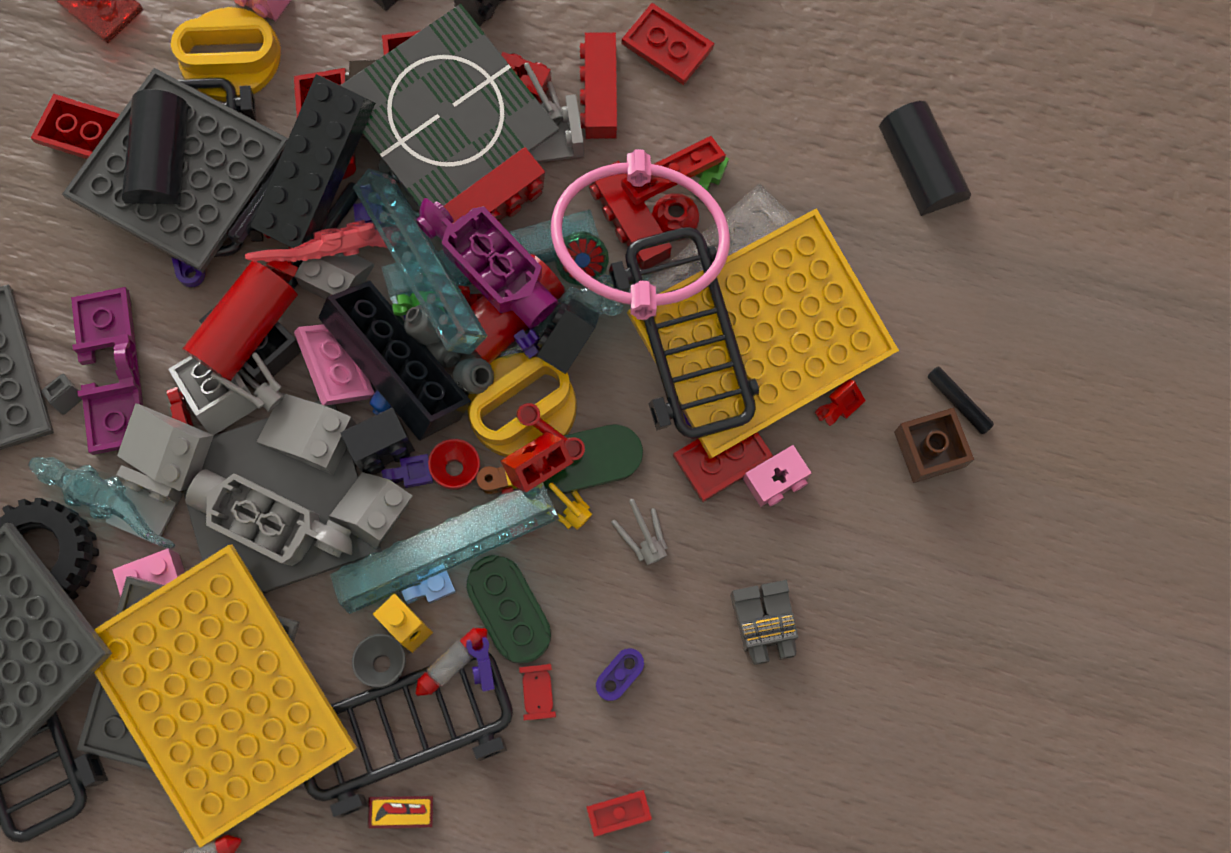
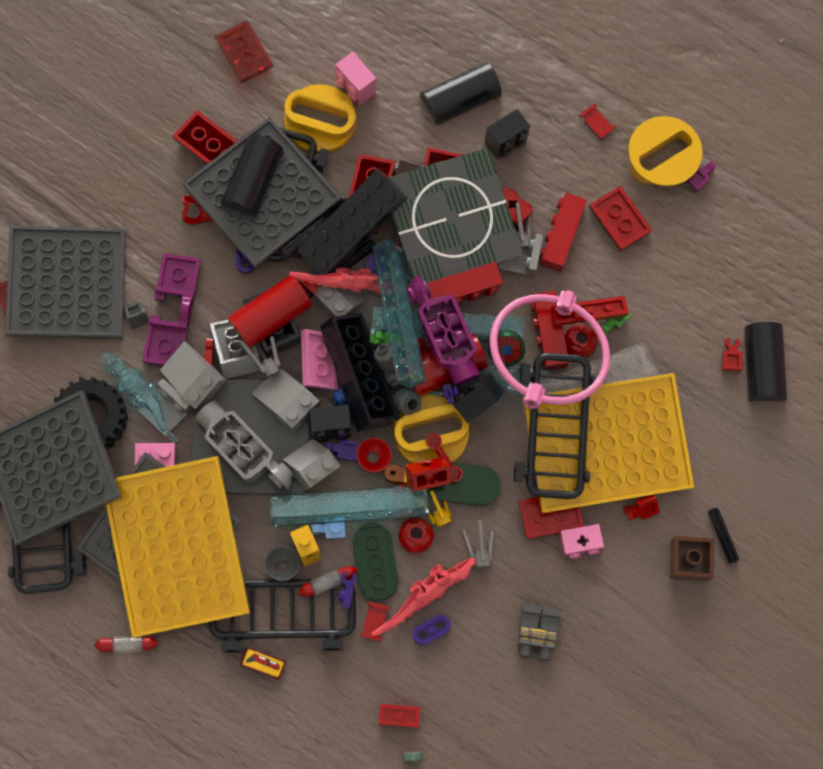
camera: 15 degrees right, 0 degrees up
none -> red piece [182,196,213,225]
none -> coral animal [371,557,476,637]
none -> red piece [398,518,434,554]
none -> red plate [722,338,742,372]

